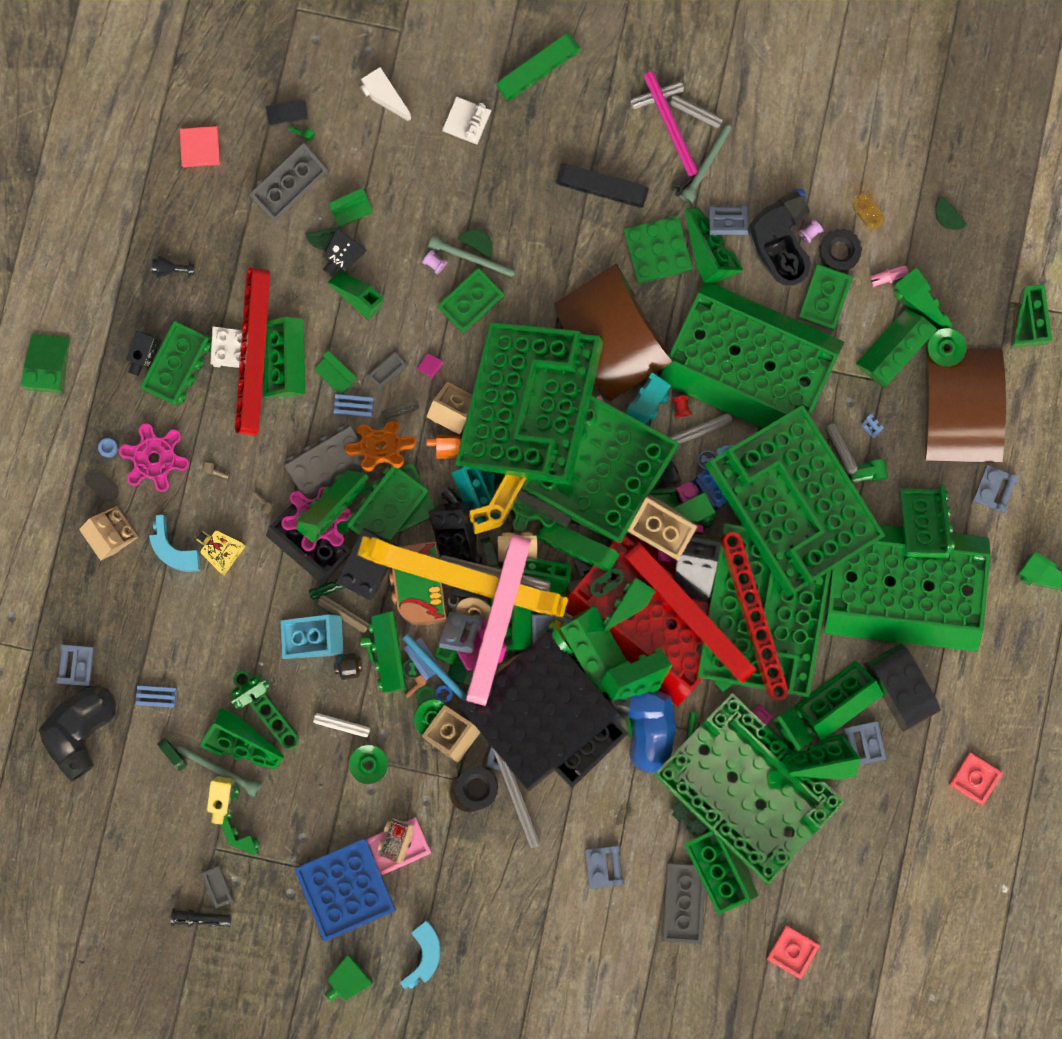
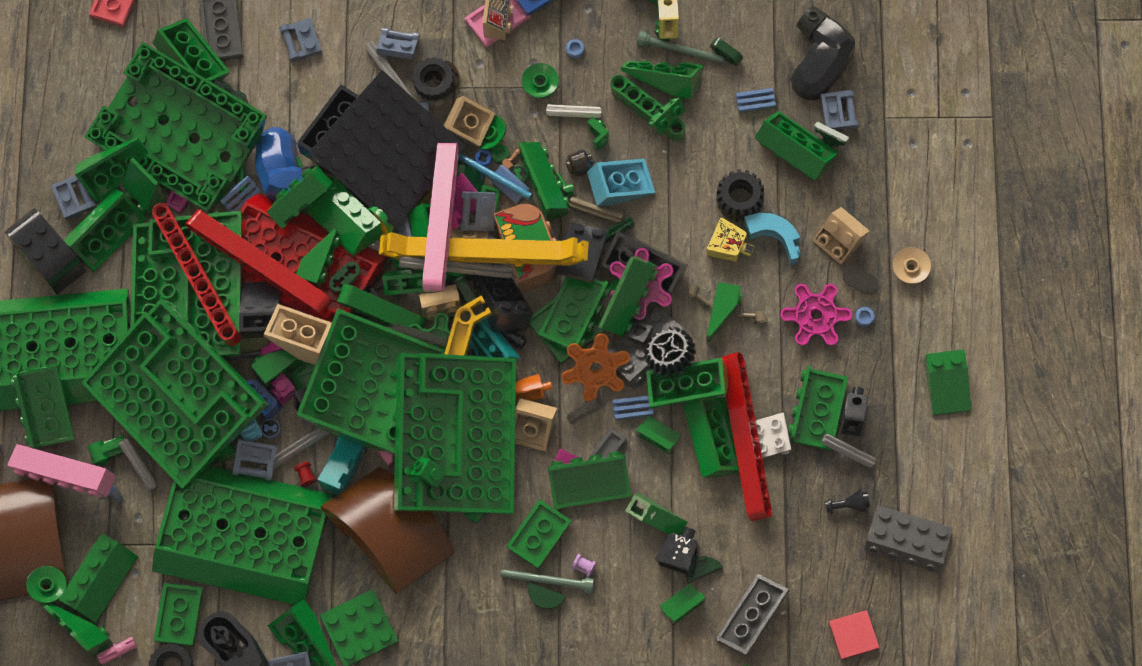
camera: 170 degrees right, 10 degrees down
none -> bright pink brick [8,444,116,498]
none -> medium blue tile [220,176,261,212]
none -> sand blue plate [232,440,277,481]
none -> sand blue plate [376,27,420,60]
none -> green bracket [411,458,447,488]
none -> green bracket [547,451,632,509]
none -> medium blue tile [566,39,584,59]
none -> green bracket [587,117,609,150]
none -> black plate [627,320,654,346]
none -> black gear [644,326,697,378]
none -> green slope [646,358,729,408]
none -> green slope [706,282,743,342]
none -> black tyre [716,169,765,222]
none -> green slope [754,111,839,181]
none -> tile [814,122,849,147]
none -> light grey axle [822,434,876,468]
none -> dark grey bracket [864,505,953,572]
none -> tan dish [893,247,931,284]

